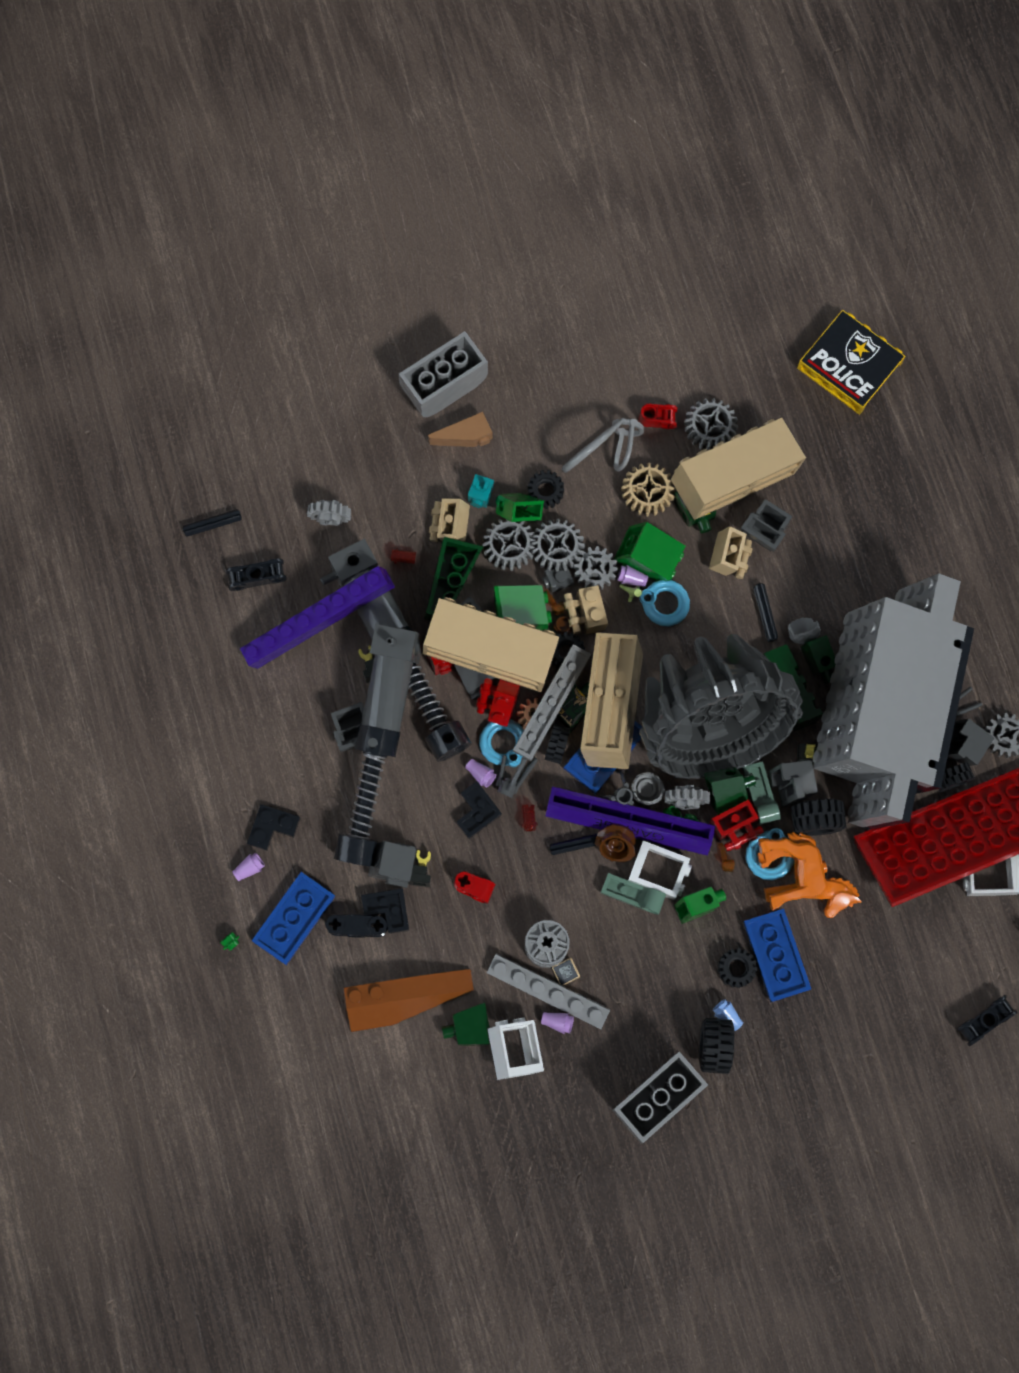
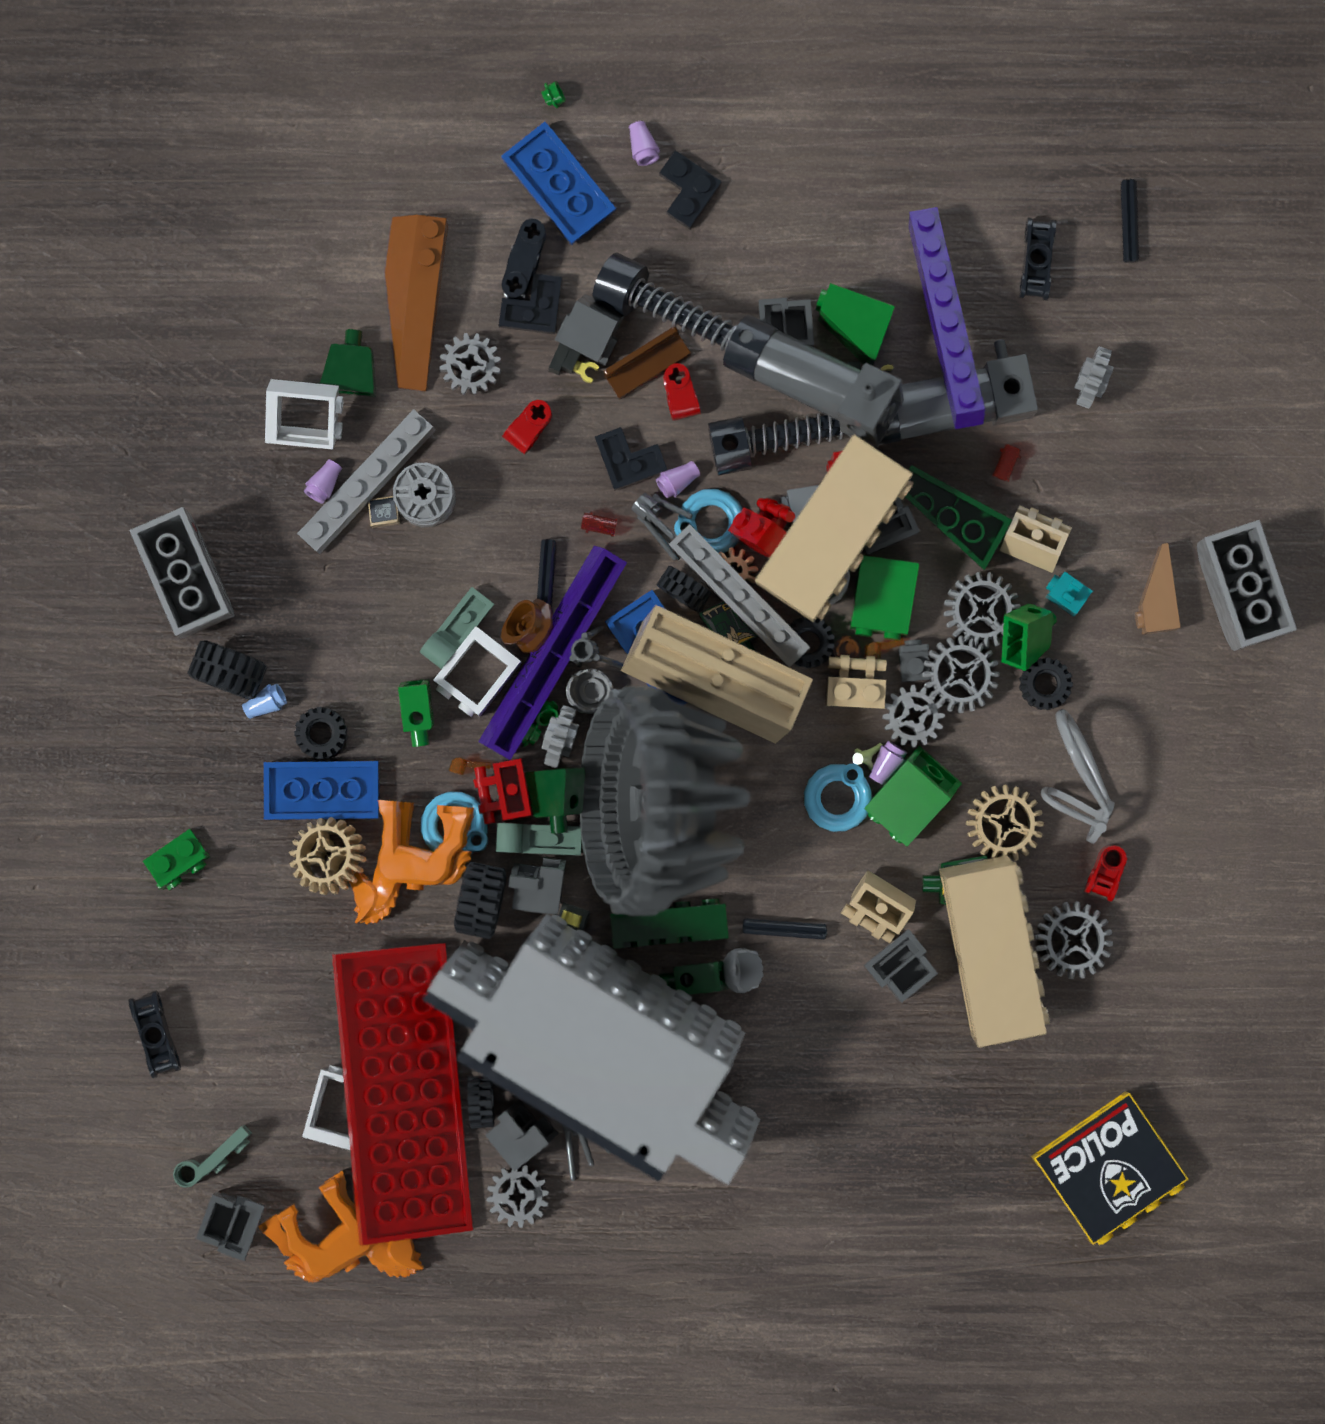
camera: 110 degrees right, 10 degrees up
none -> green bracket [143,829,210,891]
none -> tan gear [289,817,367,895]
none -> light grey gear [439,333,501,396]
none -> reddish brown panel [603,326,691,400]
none -> red piece [663,363,701,421]
none -> green slope [815,283,895,366]

